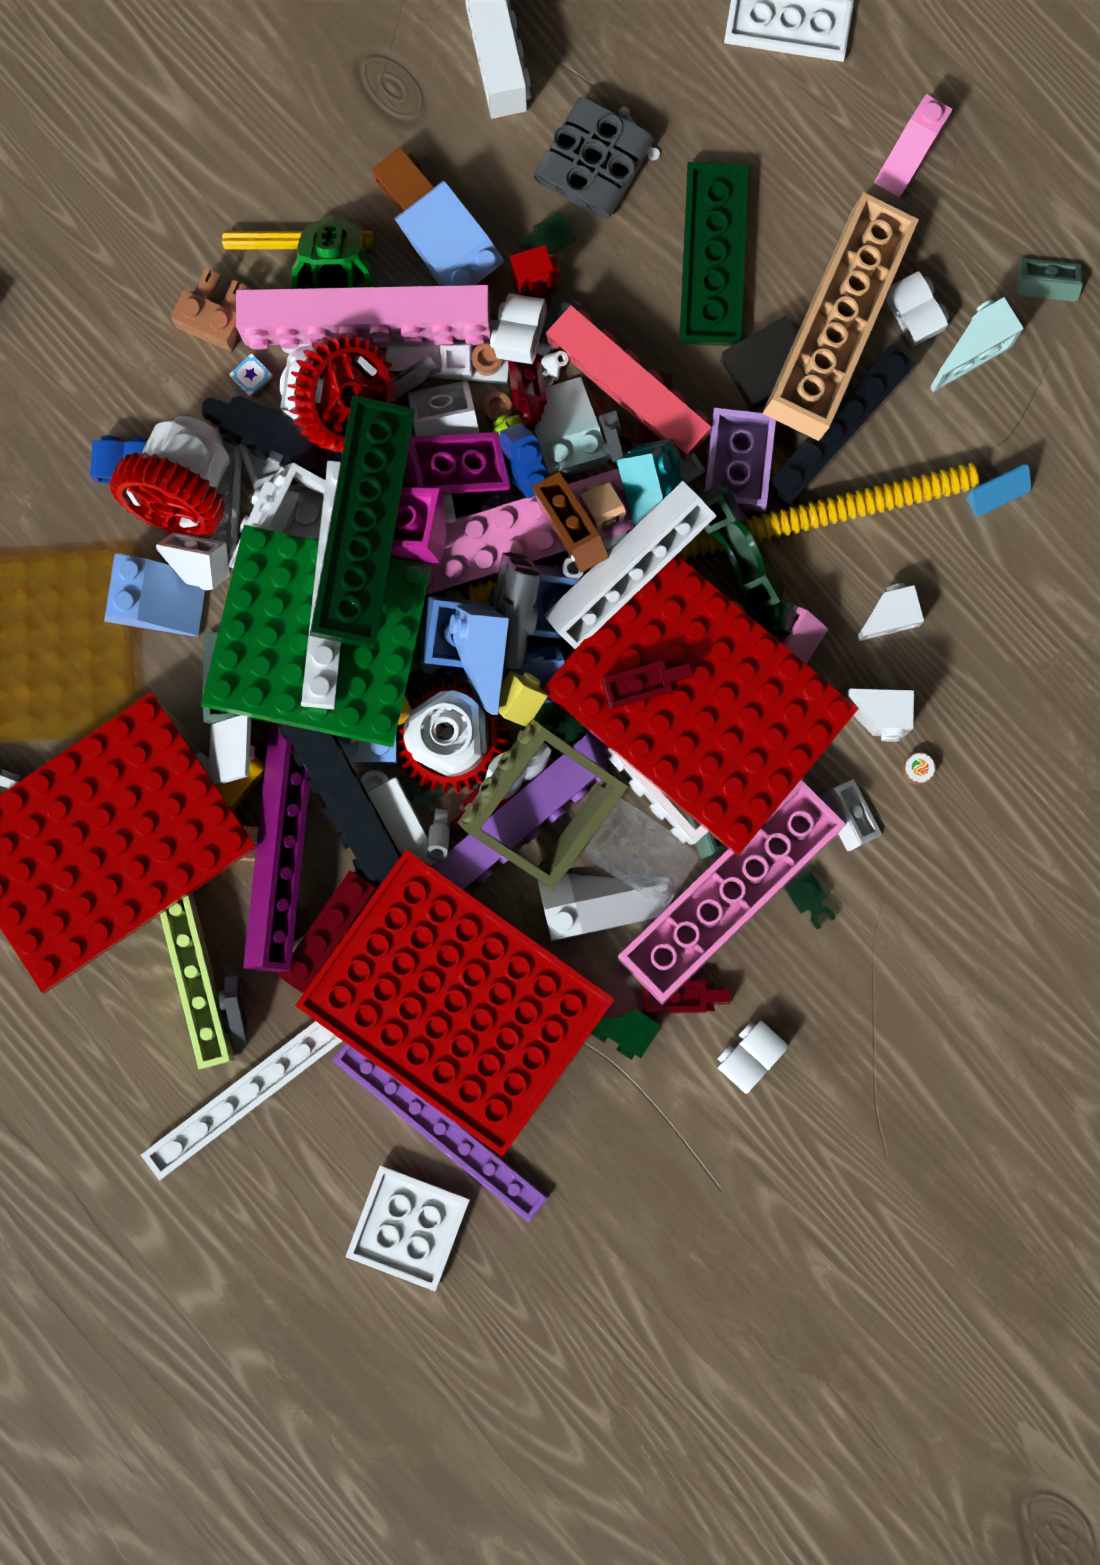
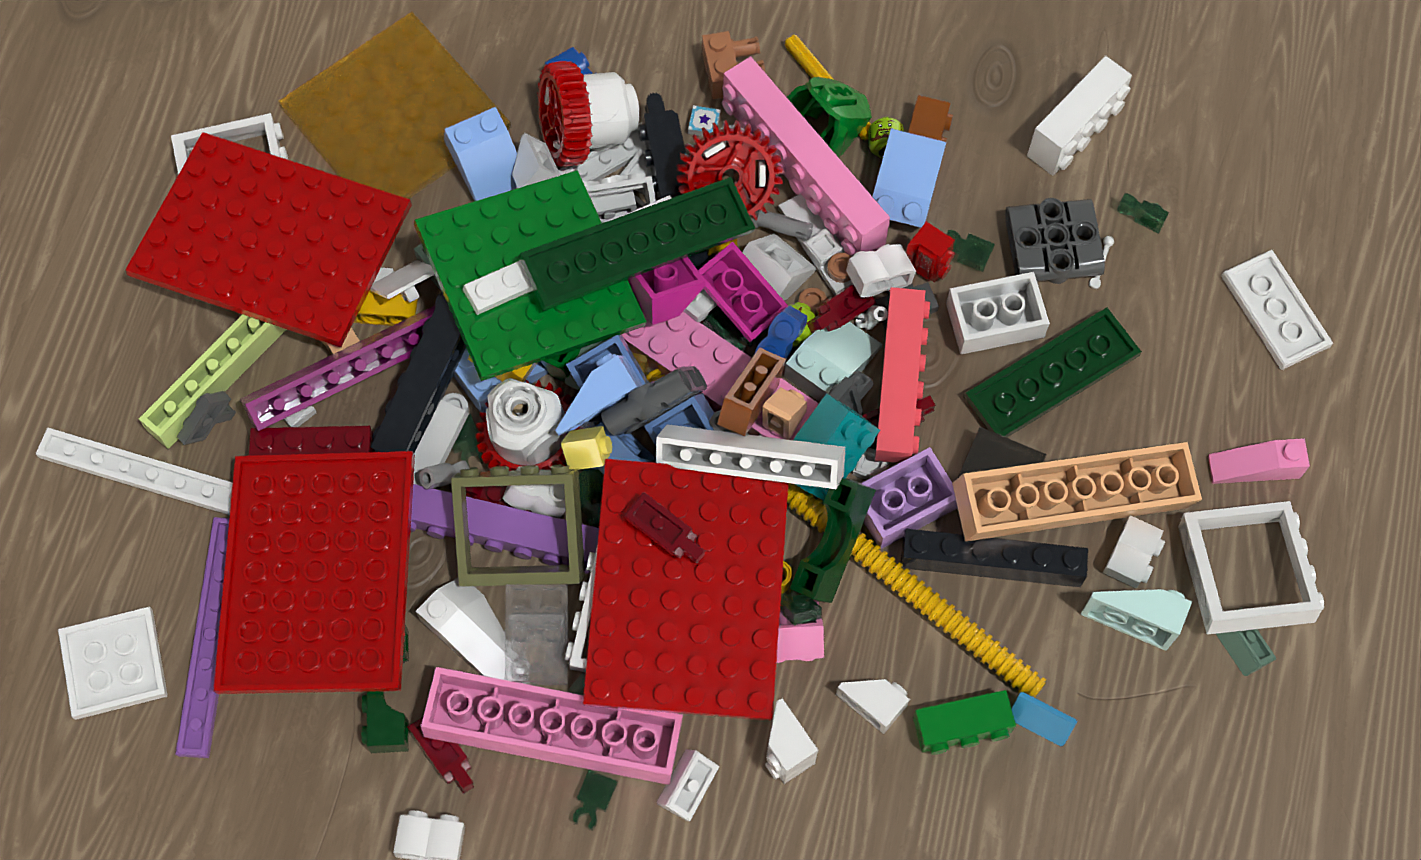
camera: 50 degrees right, 15 degrees down
tile [903,752,936,785] -> none
none -> lime head [868,117,904,159]
none -> green brick [913,690,1016,755]
none -> white brick [946,272,1050,354]
none -> clear green plate [1117,193,1170,234]
none -> white window [1178,501,1324,635]

